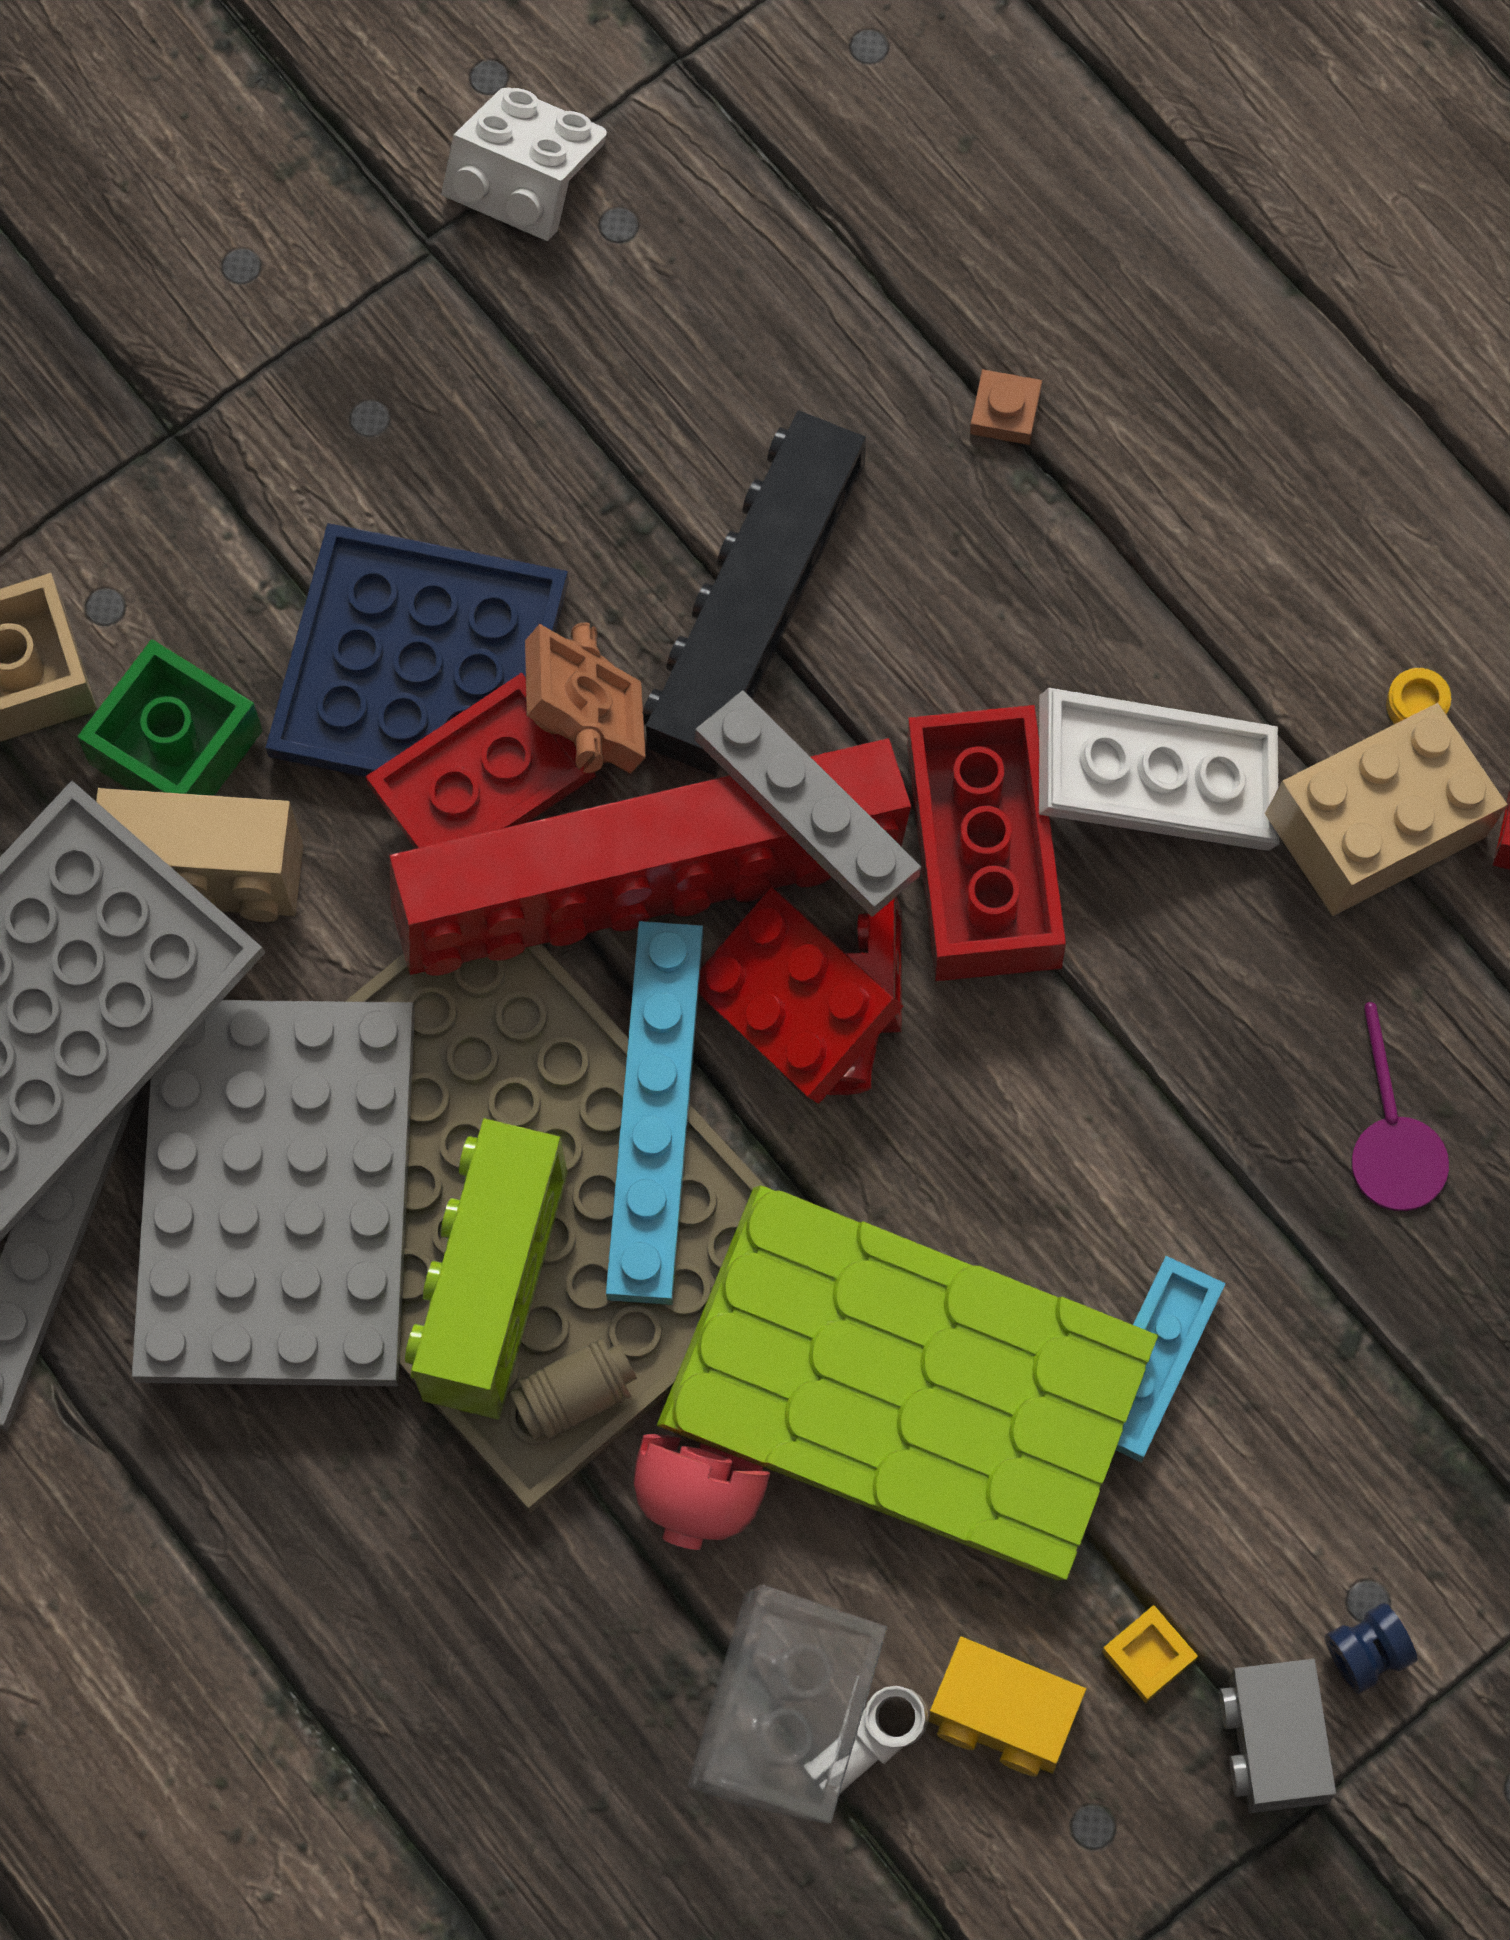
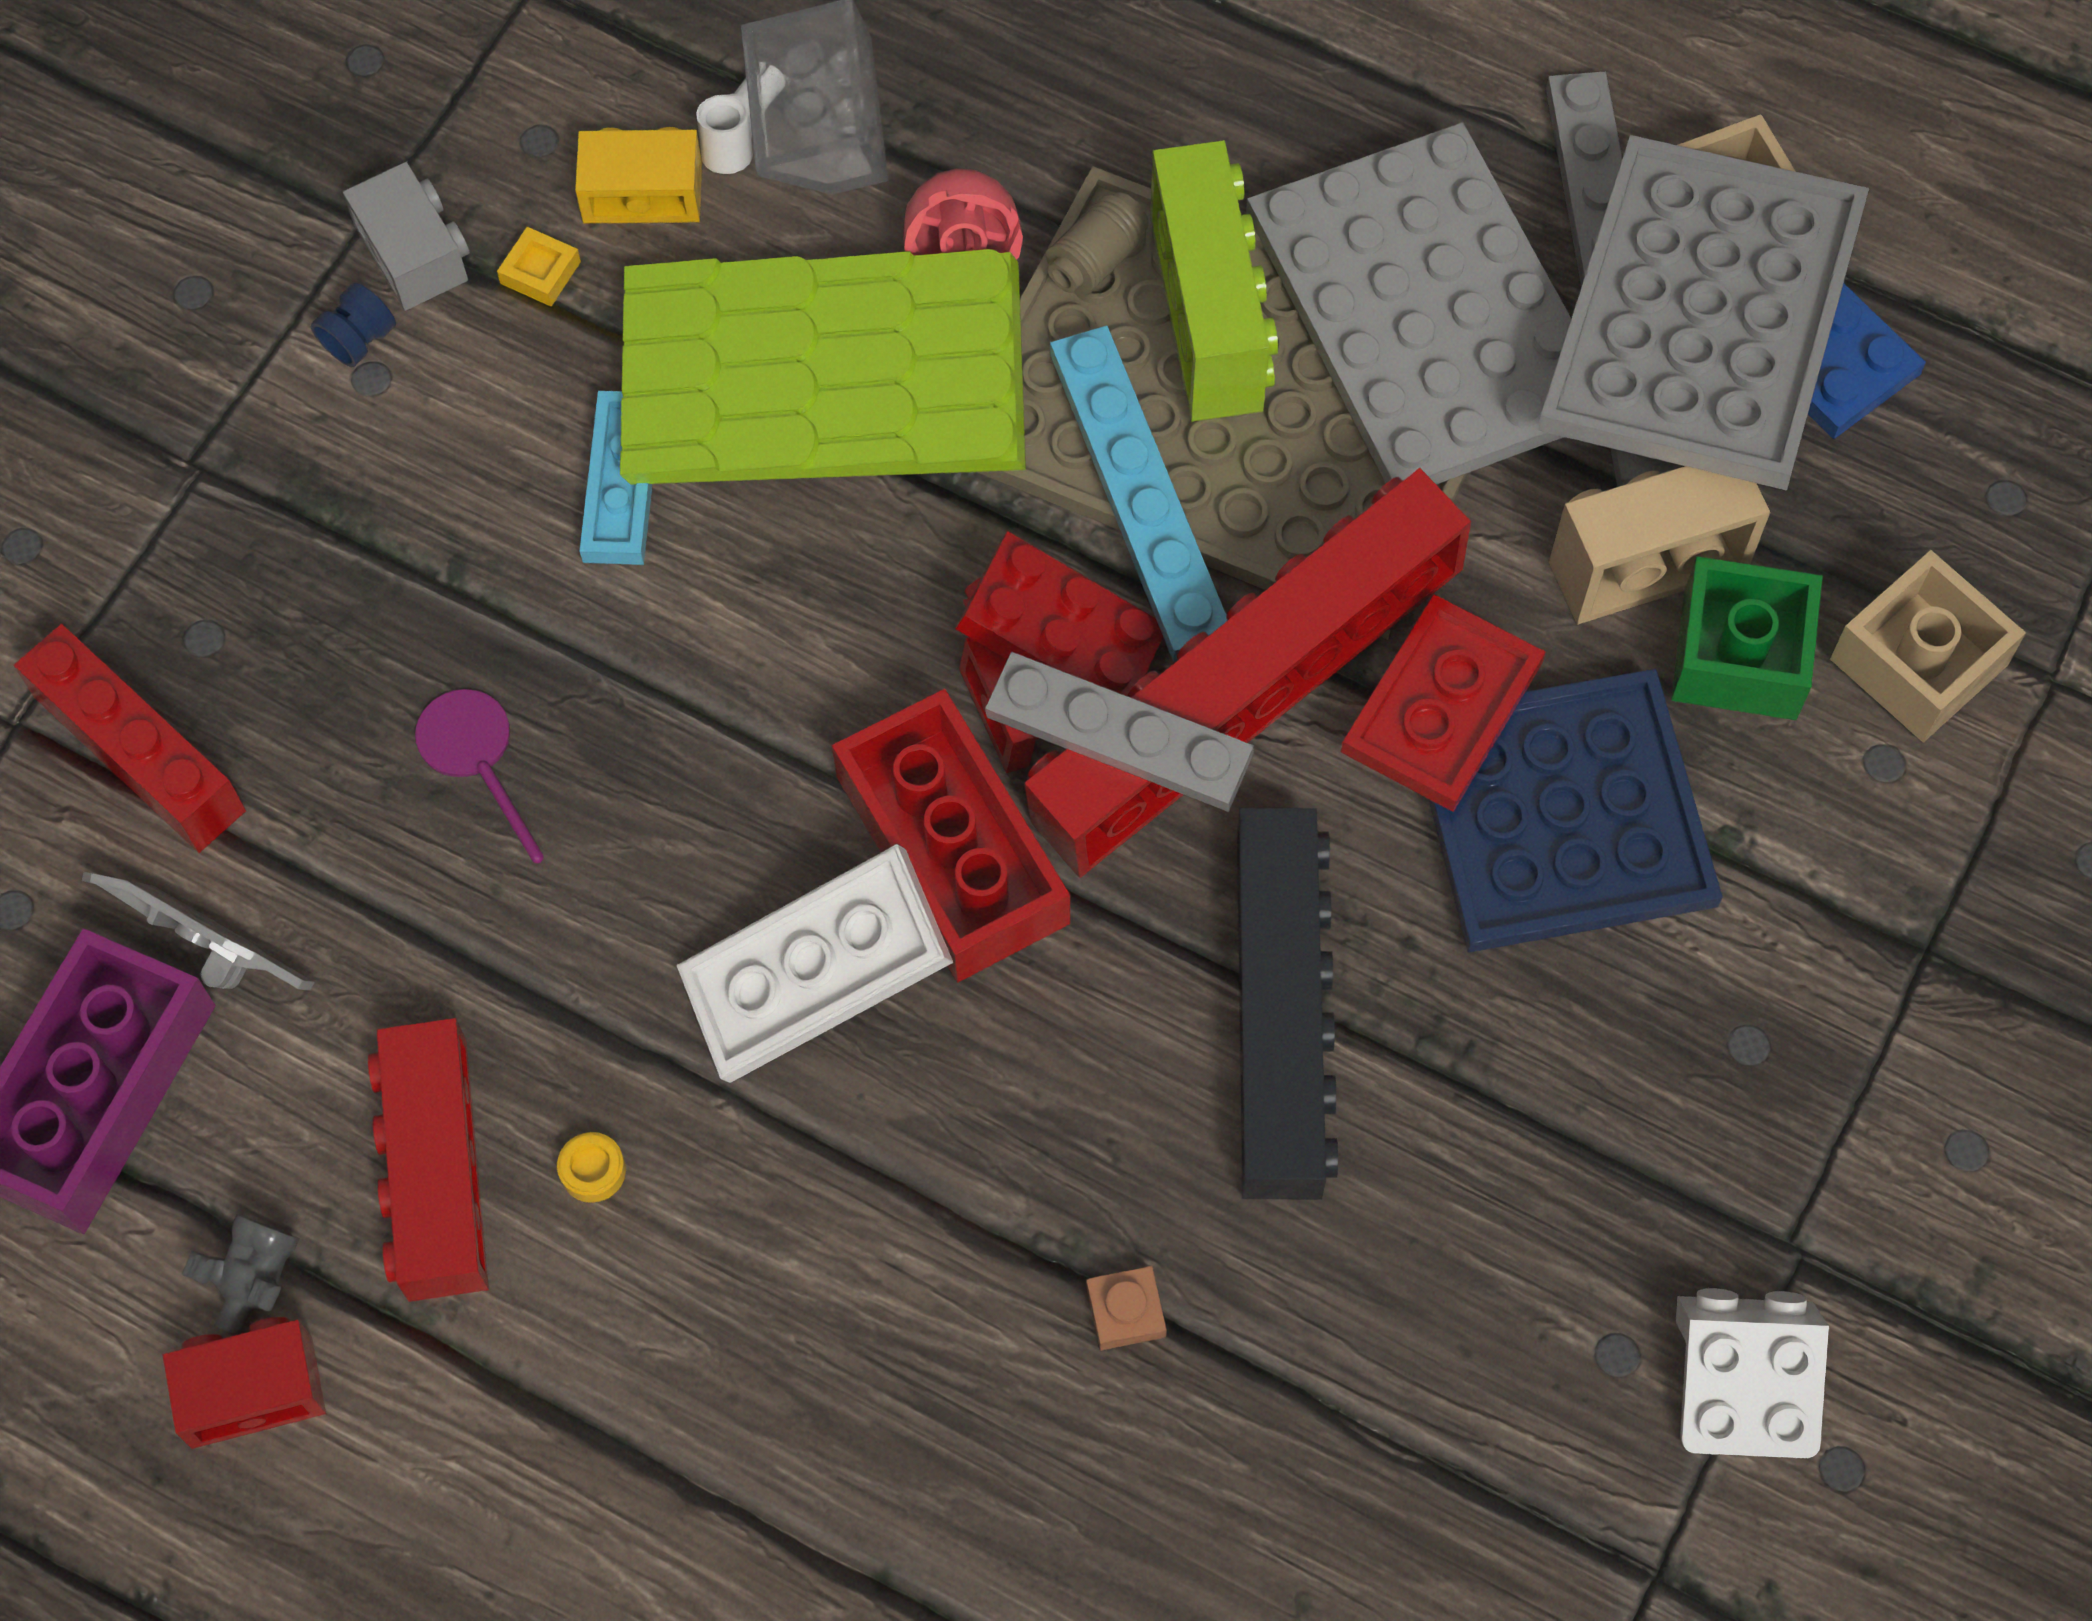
camera: 155 degrees right, 5 degrees down
nougat plate [525,623,646,774] -> none
tan brick [1264,703,1508,916] -> none

